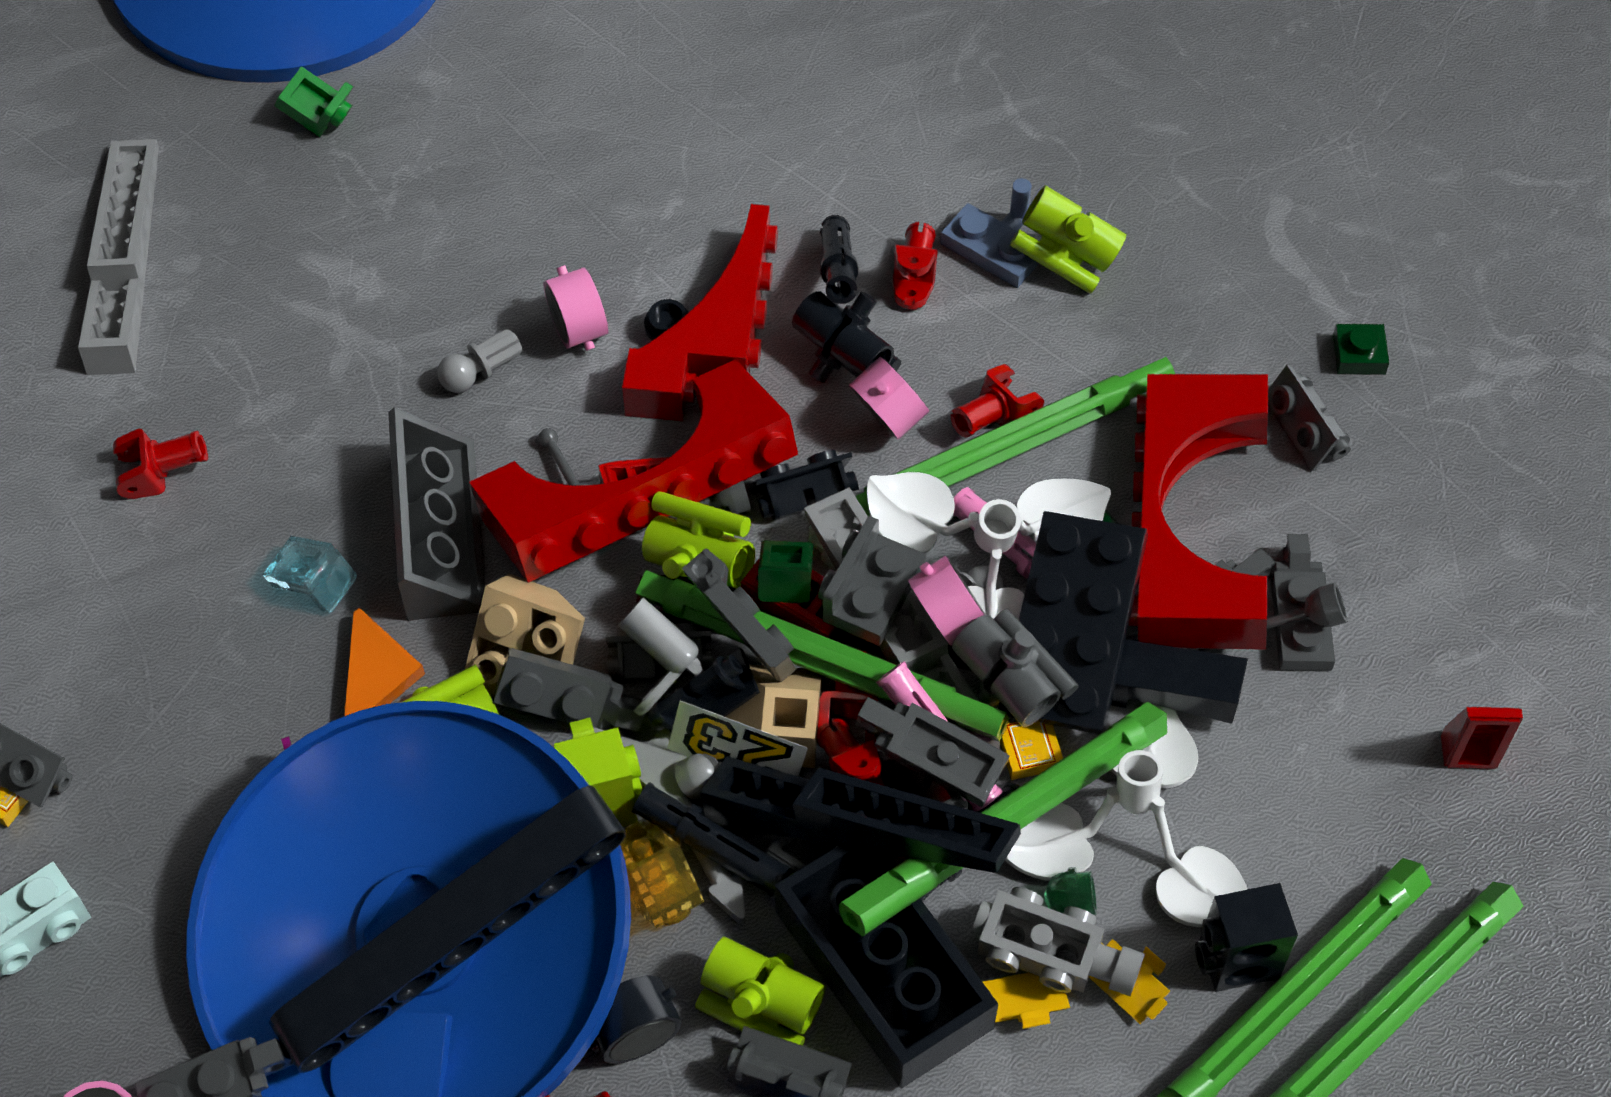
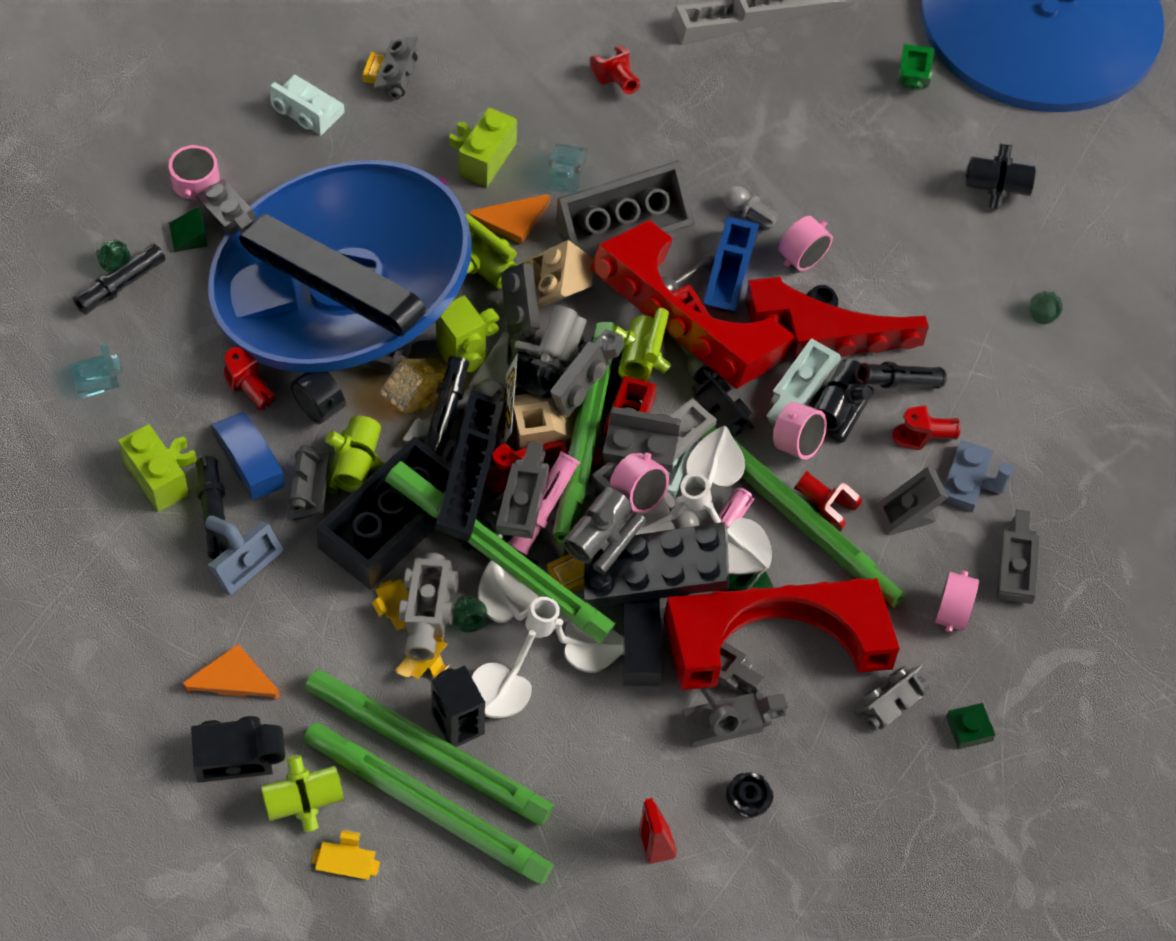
camera: 70 degrees right, 0 degrees up
dark green slope [758,540,813,603] -> none
lime pin [1010,185,1126,294] -> none
none -> lime brick [449,107,517,188]
none -> blue slope [703,217,759,313]
none -> black plate [726,772,774,818]
none -> light aqua hinge [766,339,841,426]
none -> dark grey slope [875,467,949,535]
none -> bright pink piece [935,571,979,633]
none -> black pin [965,143,1036,209]
none -> dark grey hinge [997,509,1039,604]
none -> clear green plate [1029,290,1063,324]

